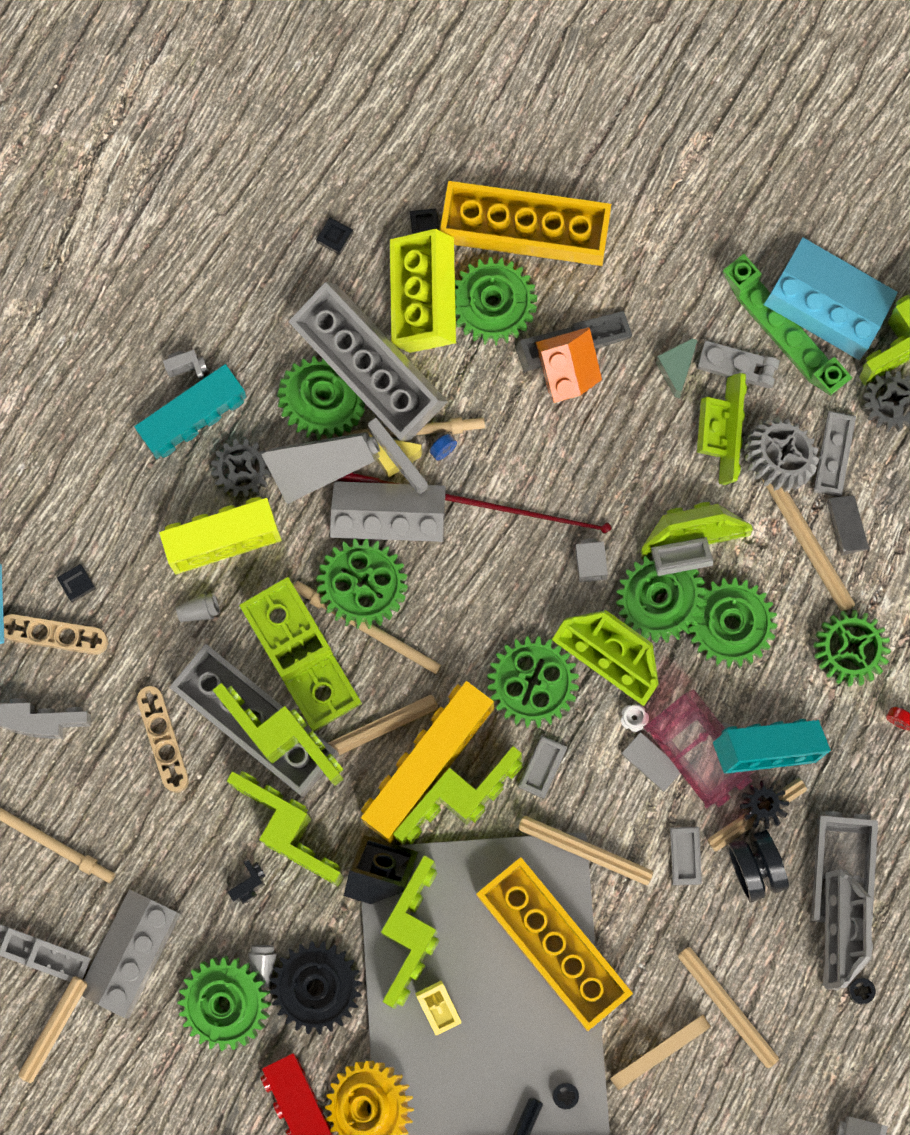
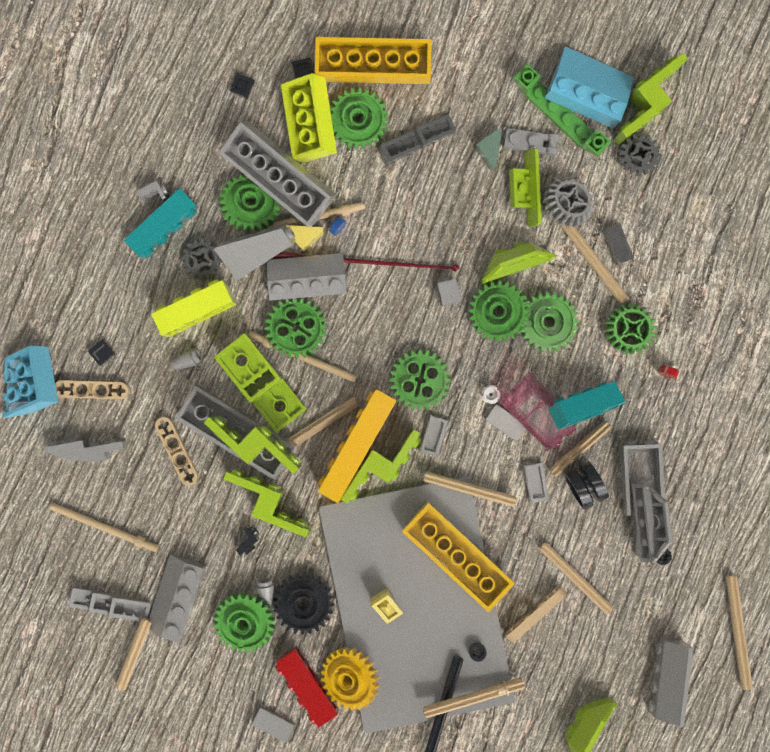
camera: 20 degrees left, 10 degrees up
black slope [343,835,418,904] -> none
light grey tile [368,418,428,494] -> none
lime bracket [381,855,440,1009] -> none
orange slope [536,327,602,403] -> none
lime wedge [552,610,659,706] -> none
light grey tile [651,537,713,576] -> none
black gear [740,780,789,830] -> none
light grey tile [813,411,856,497] -> none

